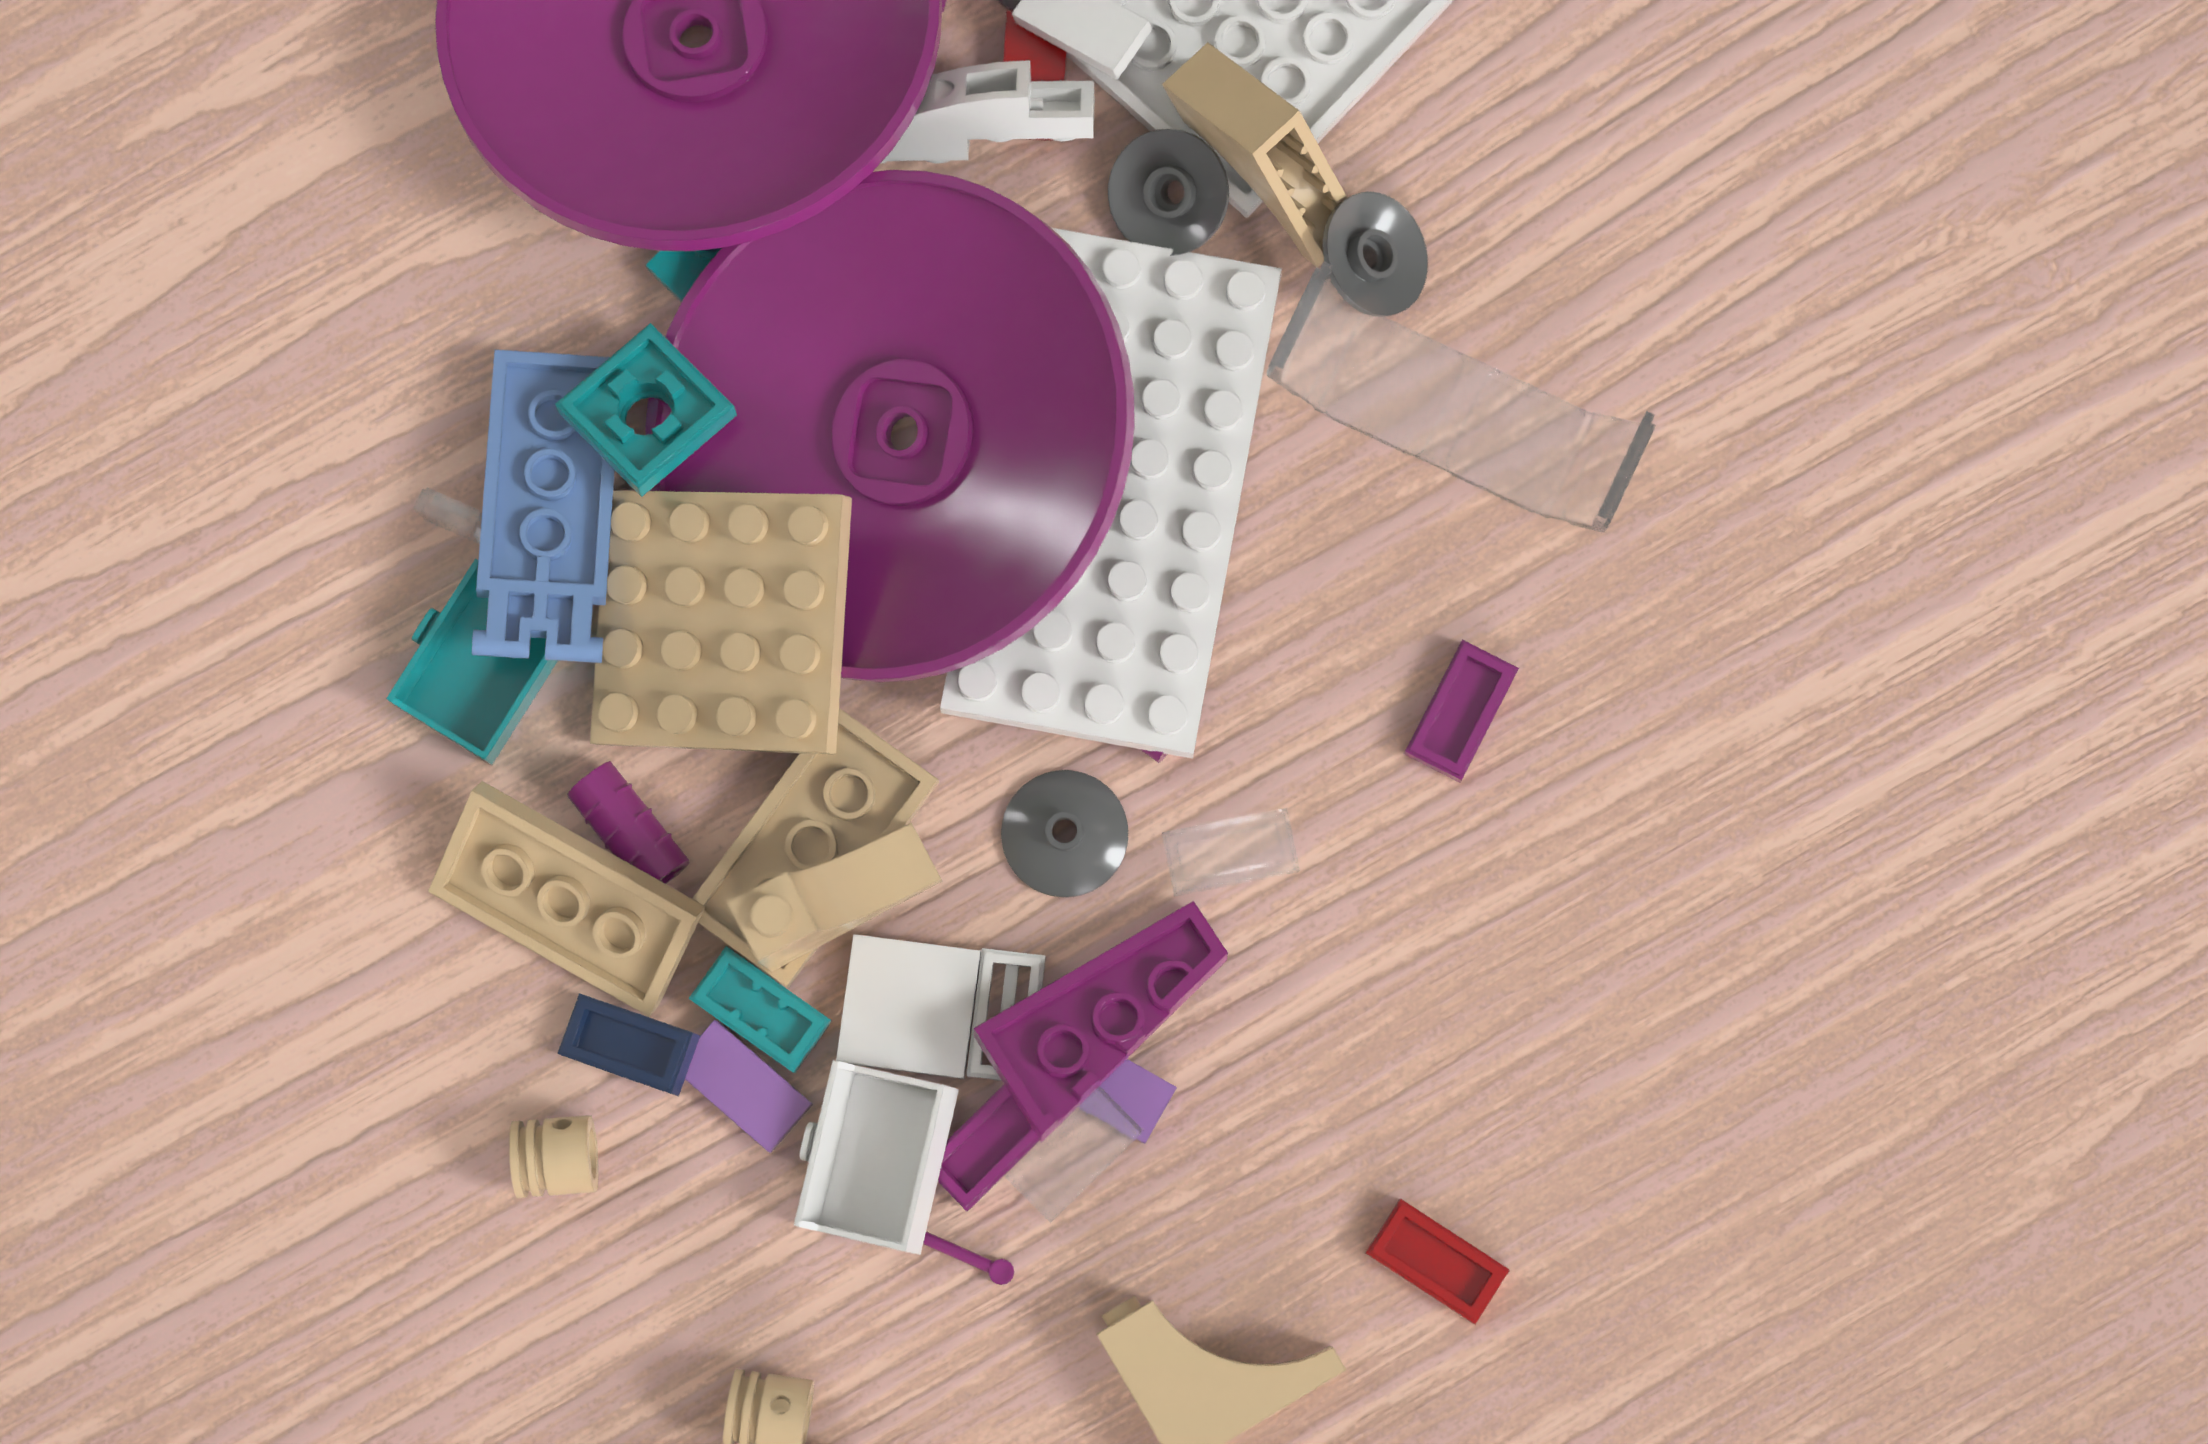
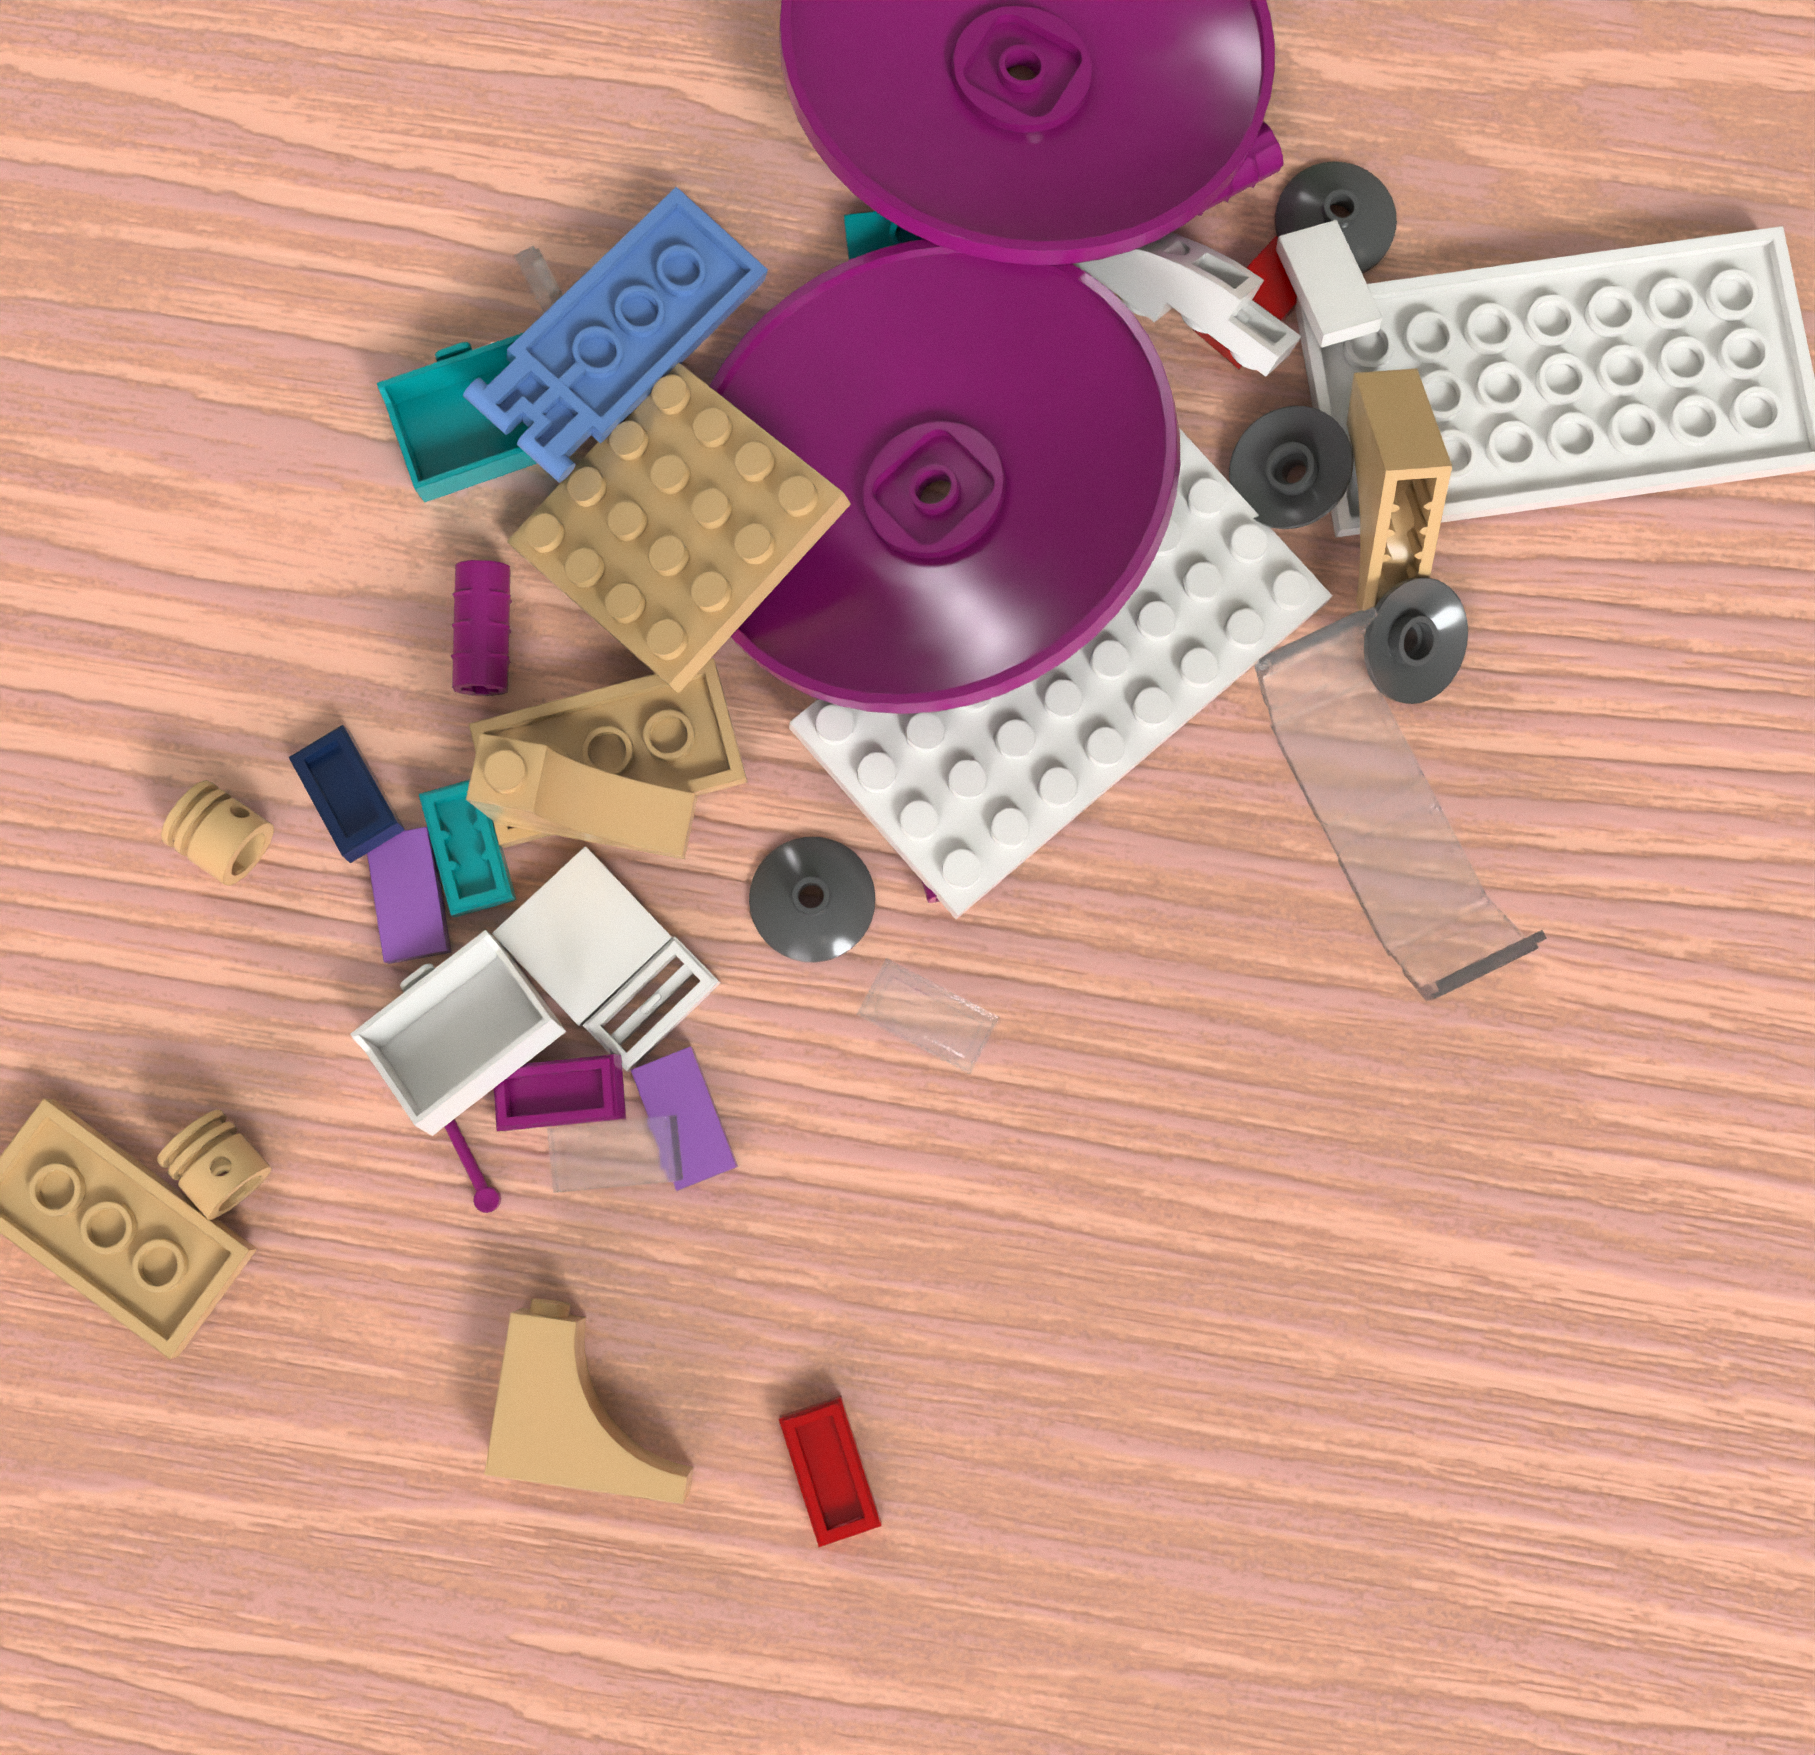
camera: 35 degrees right, 0 degrees up
tan plate [428,781,705,1017] -> none
teal piece [555,323,737,497] -> none
magenta wing [974,901,1228,1143] -> none
magenta tile [1404,639,1519,783] -> none

